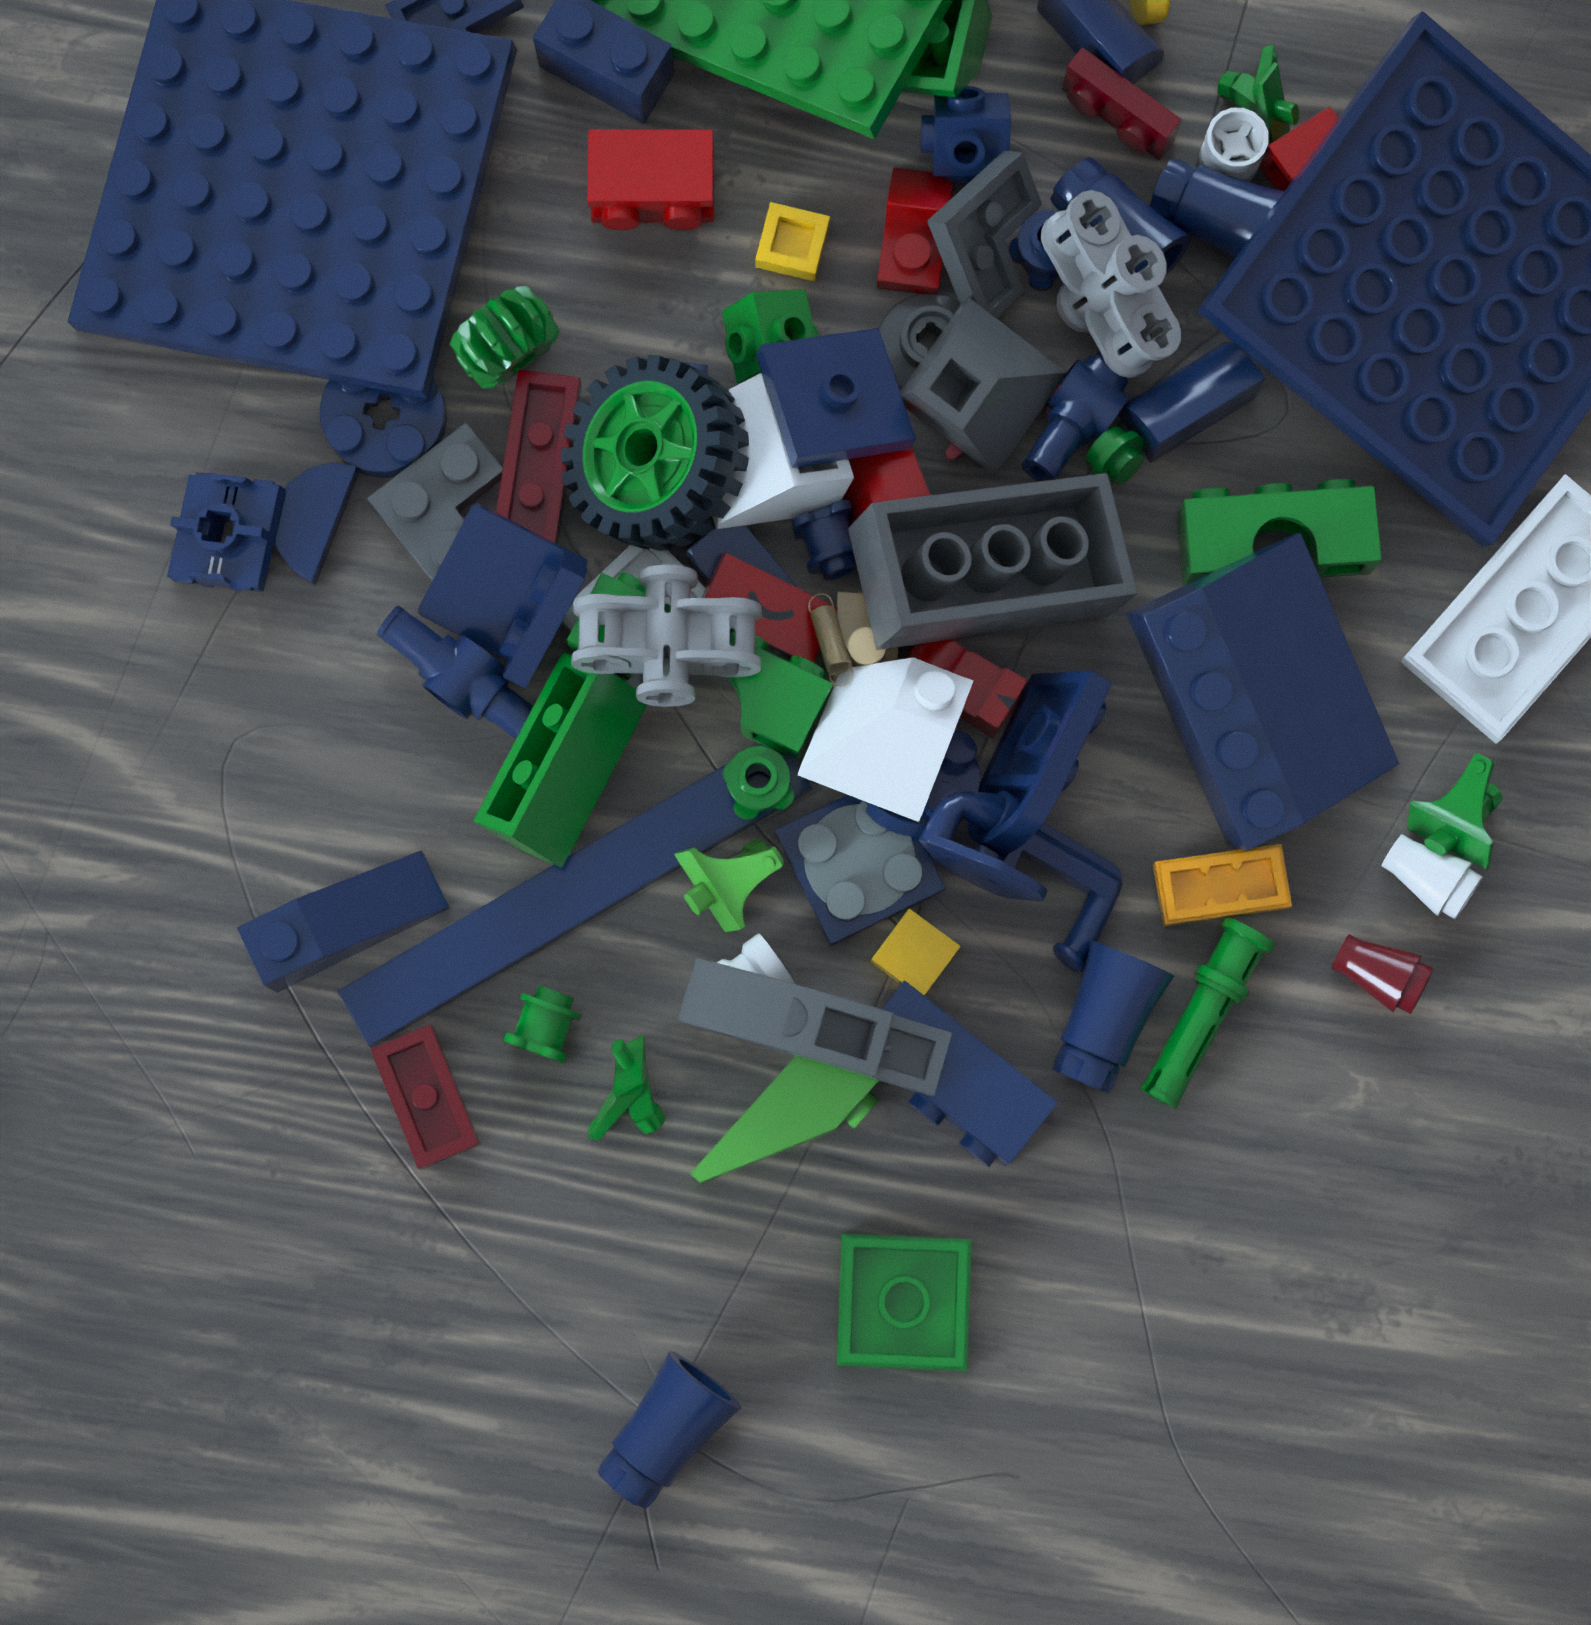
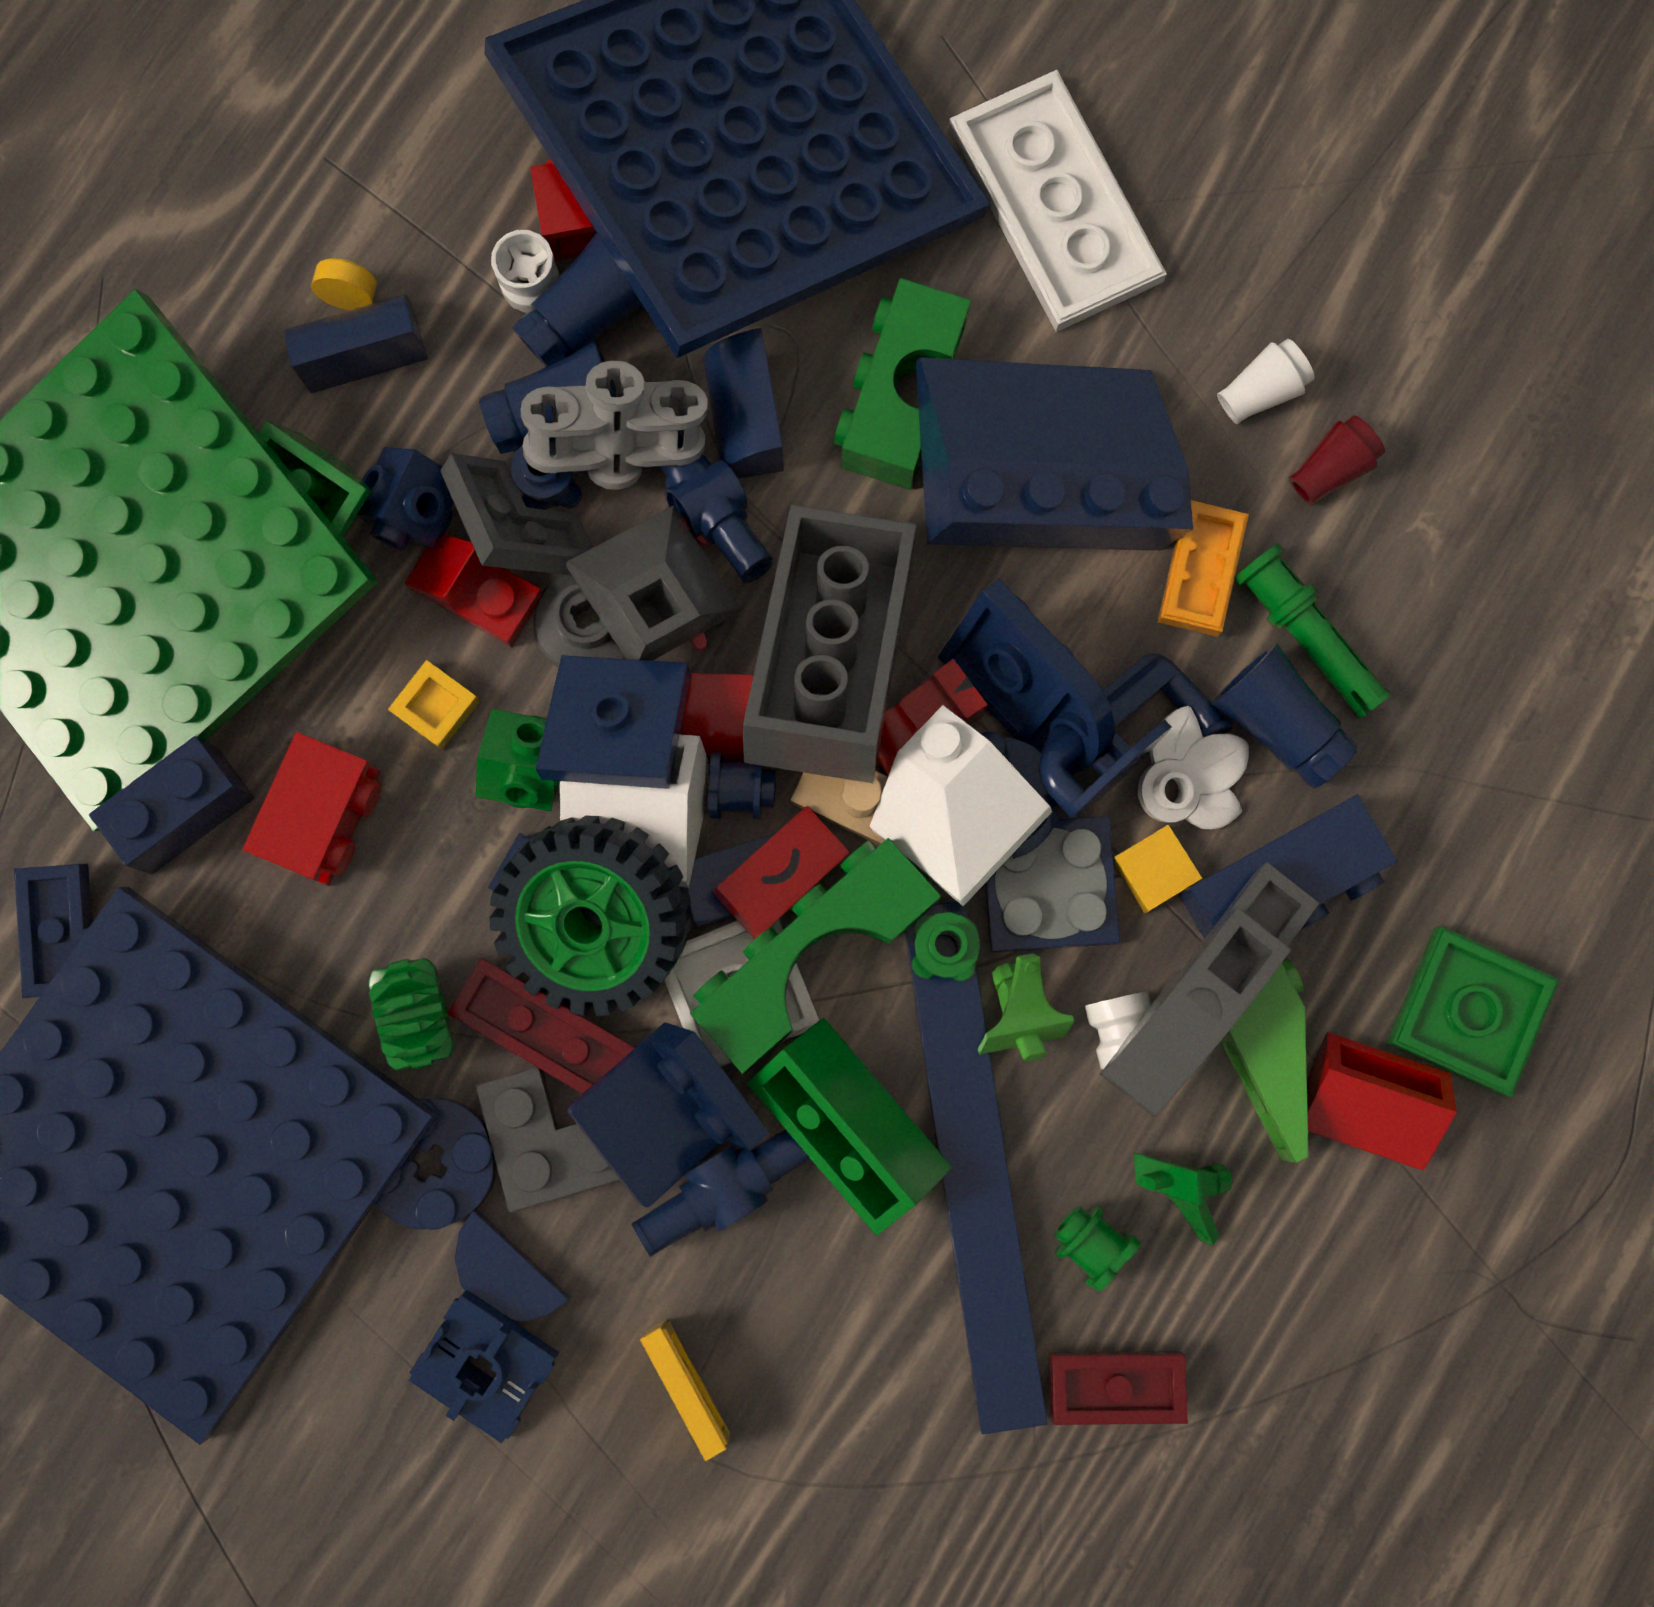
camera: 70 degrees left, 0 degrees up
dark blue slope [237,851,450,993] -> none
light grey axle [571,564,762,707] -> none
dark blue plant [597,1351,742,1509] -> none
tan piece [808,593,854,687] -> none
dark red plate [1062,47,1182,161] -> none
green plate [1086,426,1144,484] -> none
green piece [1217,44,1300,145] -> none
green piece [1407,753,1503,870] -> none
none -> yellow tile [640,1320,730,1461]
none -> white plate [1137,706,1249,830]
none -> red brick [1307,1032,1457,1171]

